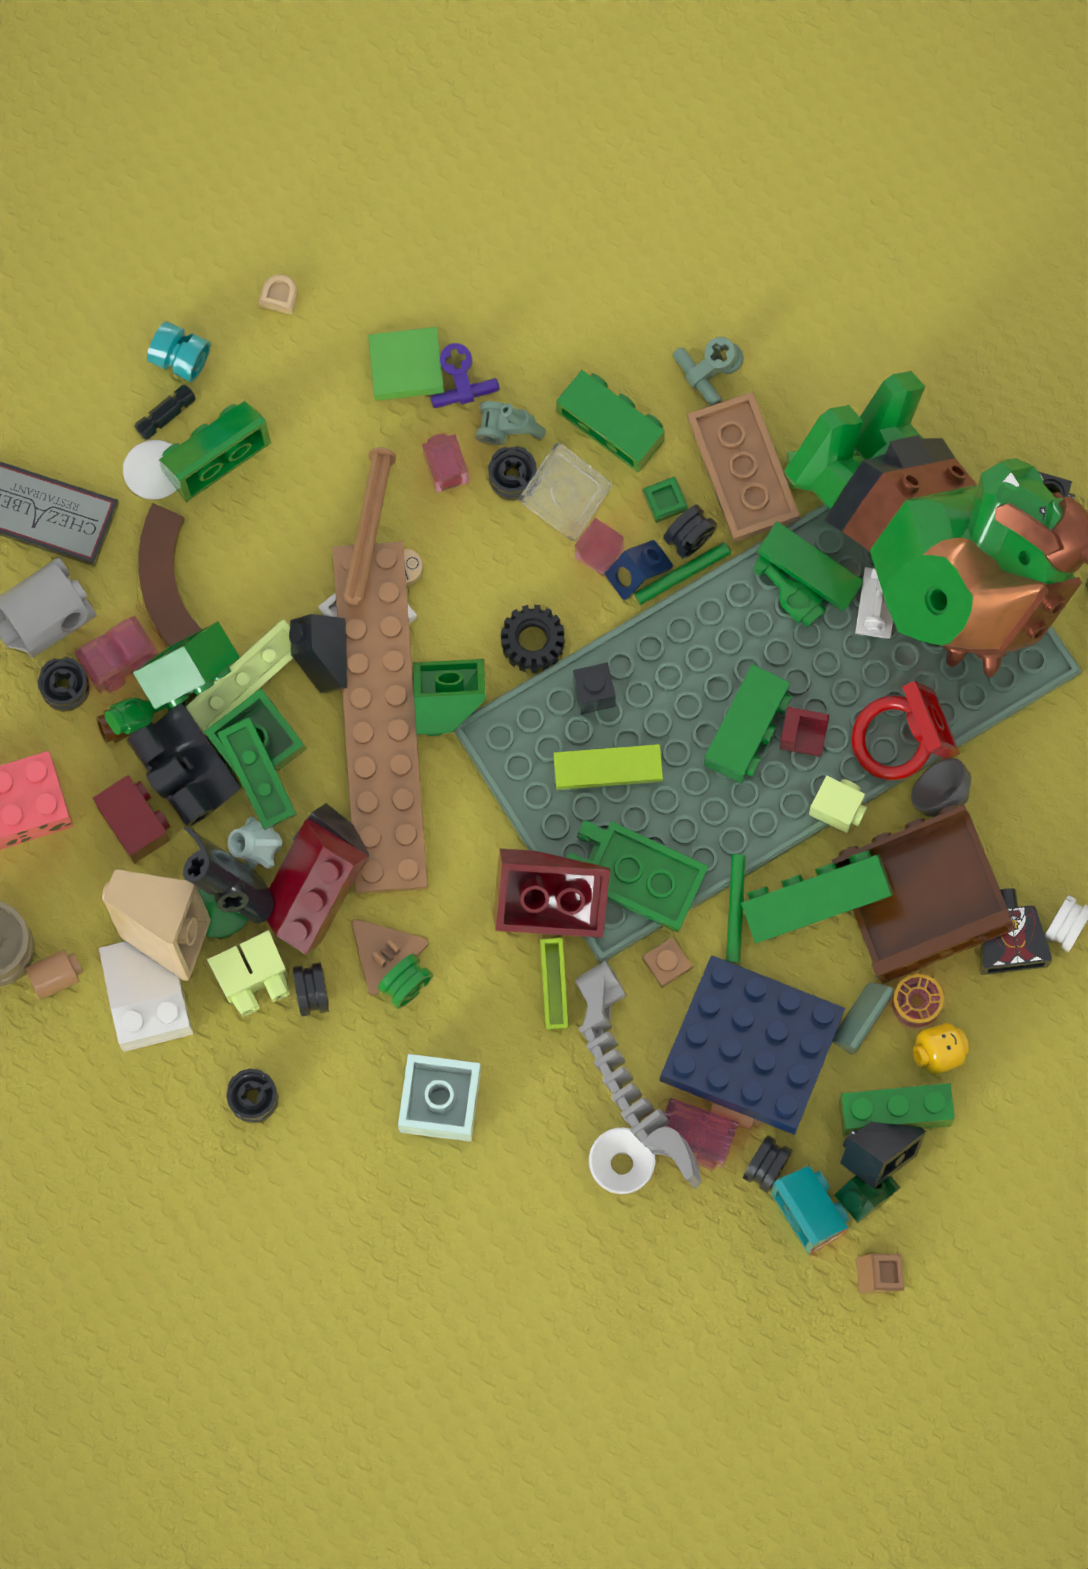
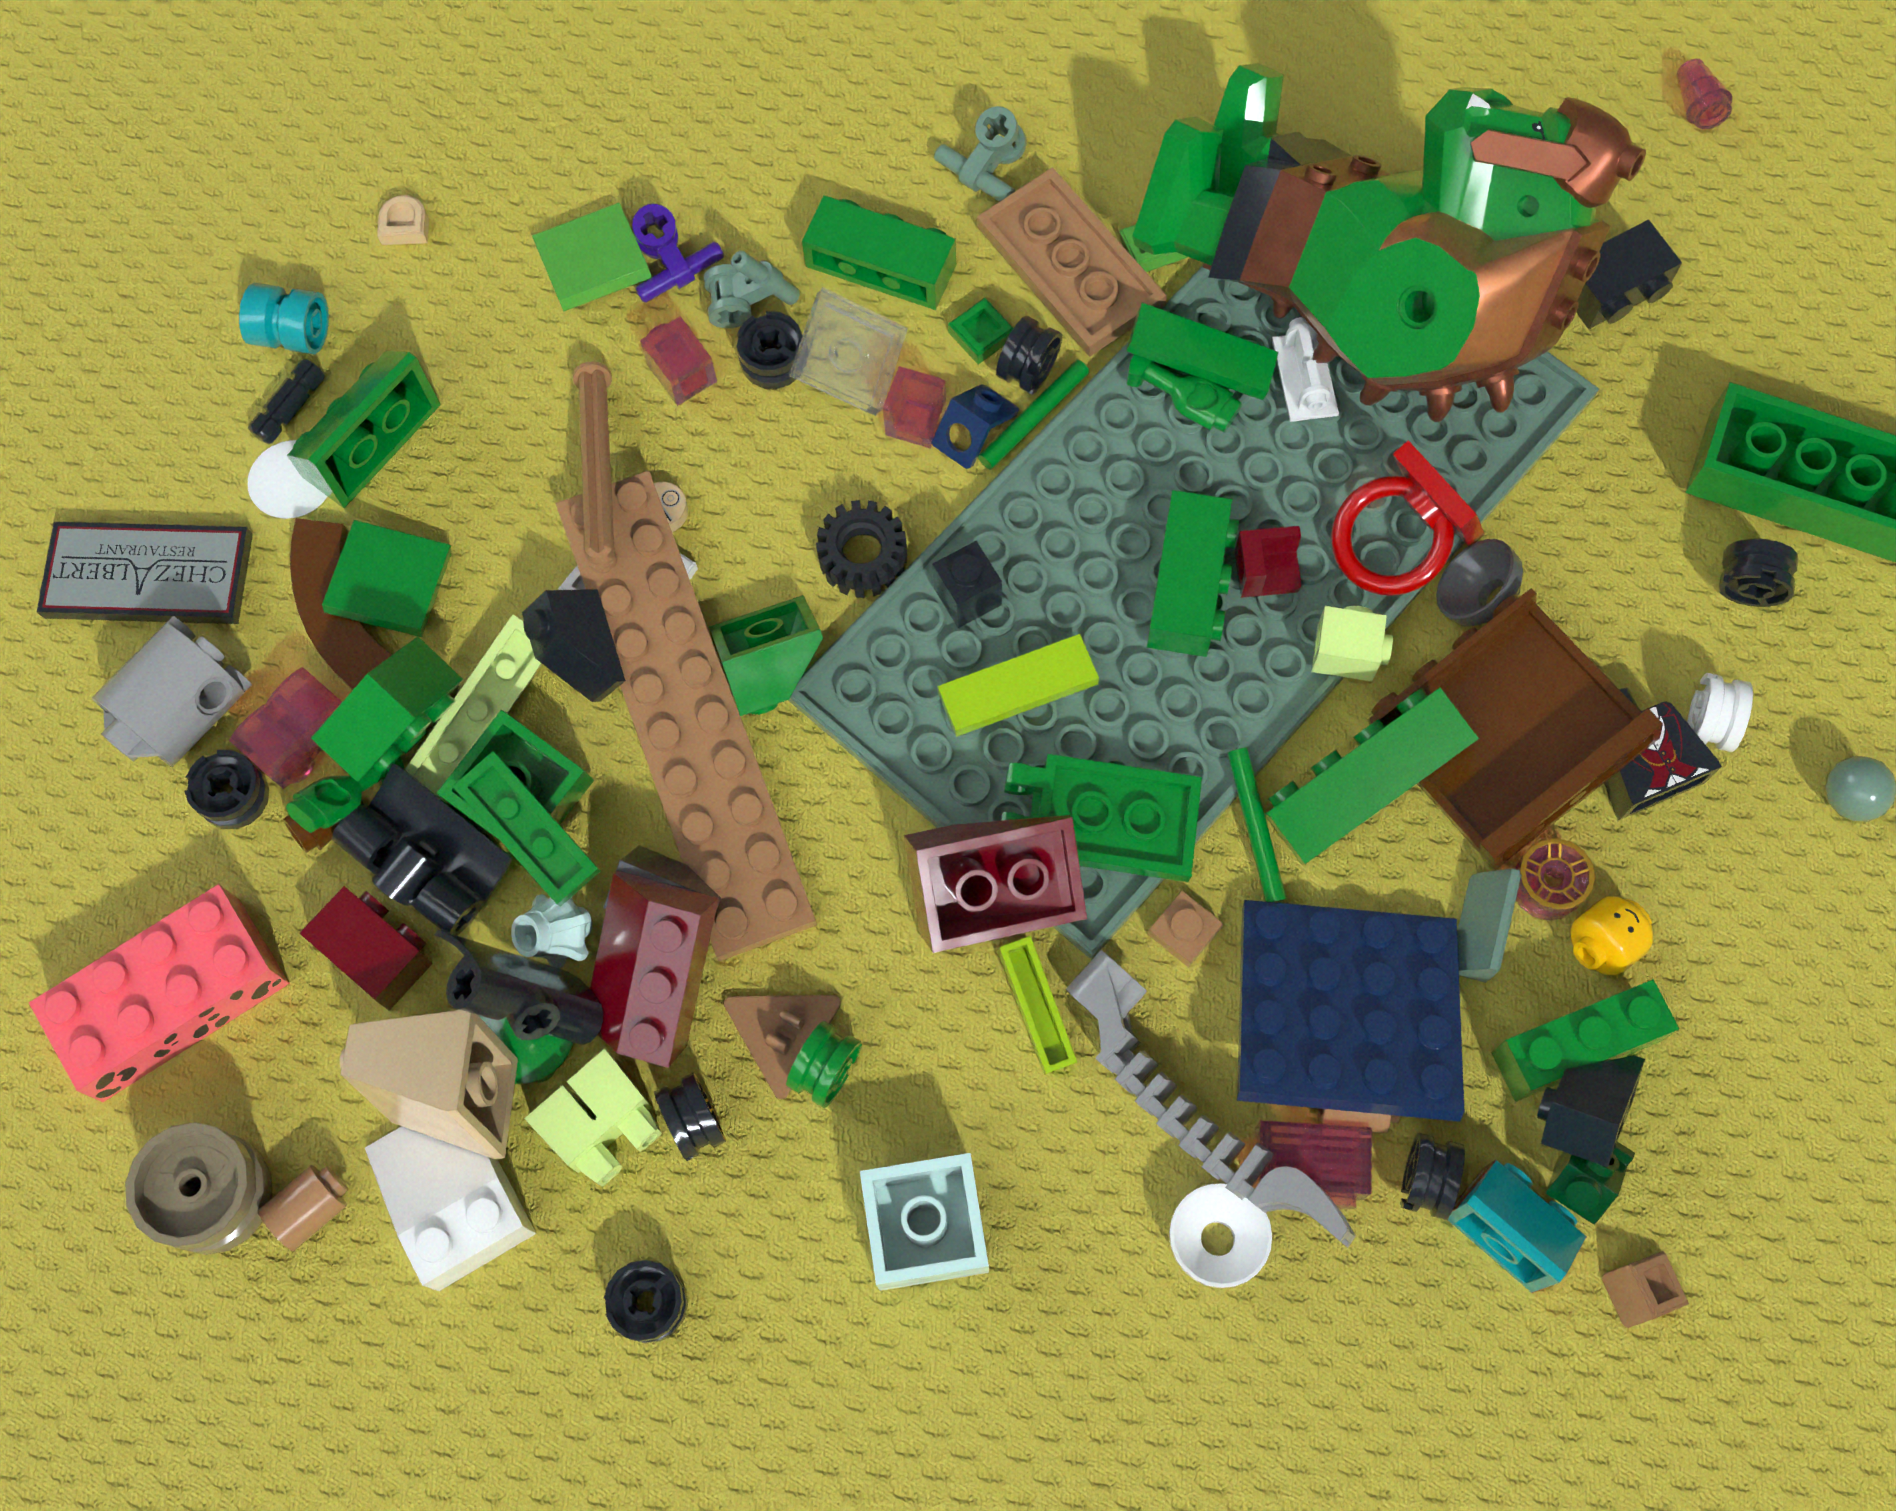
camera: 15 degrees left, 5 degrees down
none -> green tile [322,520,452,637]

